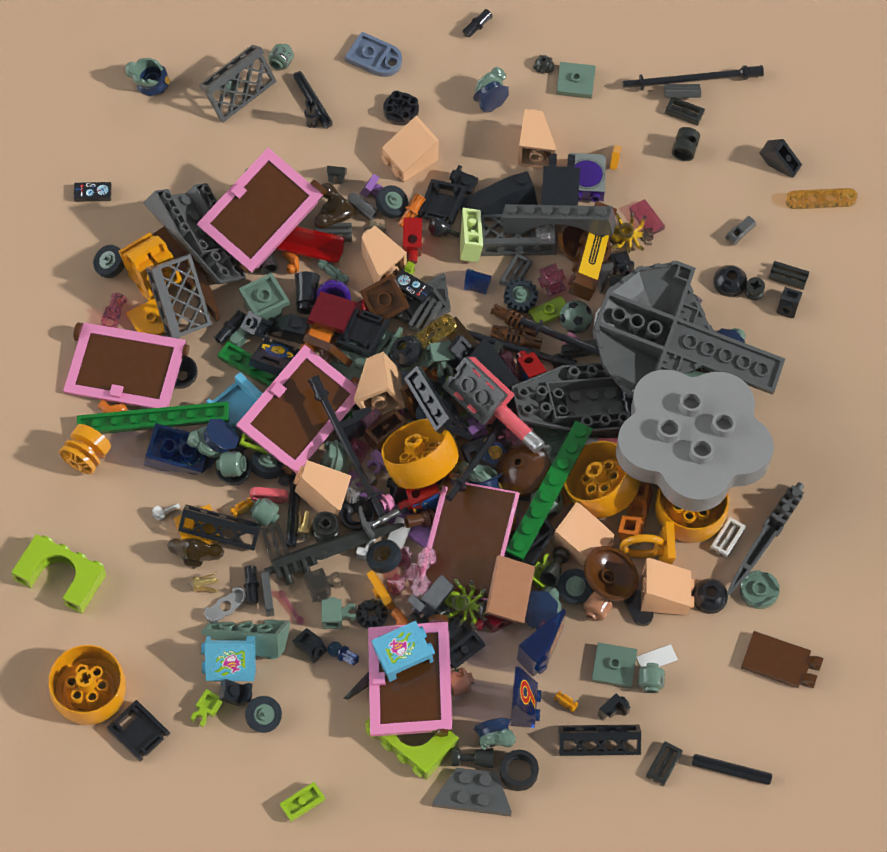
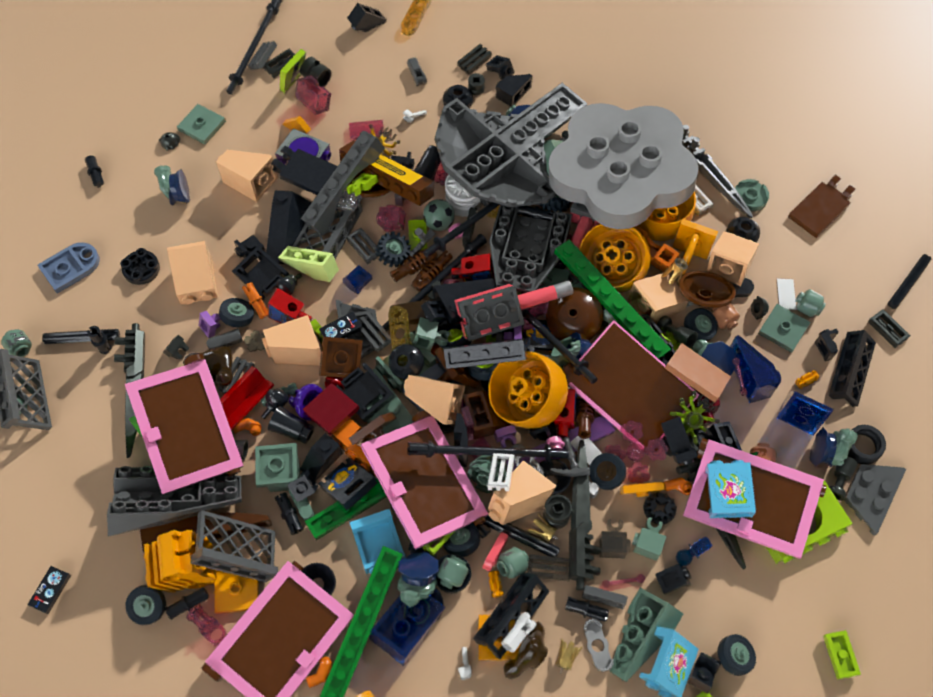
camera: 65 degrees left, 0 degrees up
none -> pearl dark grey piece [114,323,145,458]
none -> black axle [165,588,209,620]
none -> black piece [261,388,289,419]
none -> lime tile [280,49,306,93]
none -> clear pink brick [295,76,331,115]
none -> lime plate [346,173,378,196]
none -> white hand [403,110,427,123]
none -> dark grey piece [409,228,436,257]
none -> white tile [487,453,515,491]
none -> black slope [495,74,533,107]
none -> white bar [501,612,536,653]
none -> pearl gold piece [662,258,688,285]
none -> pearl dark grey animal [751,296,769,320]

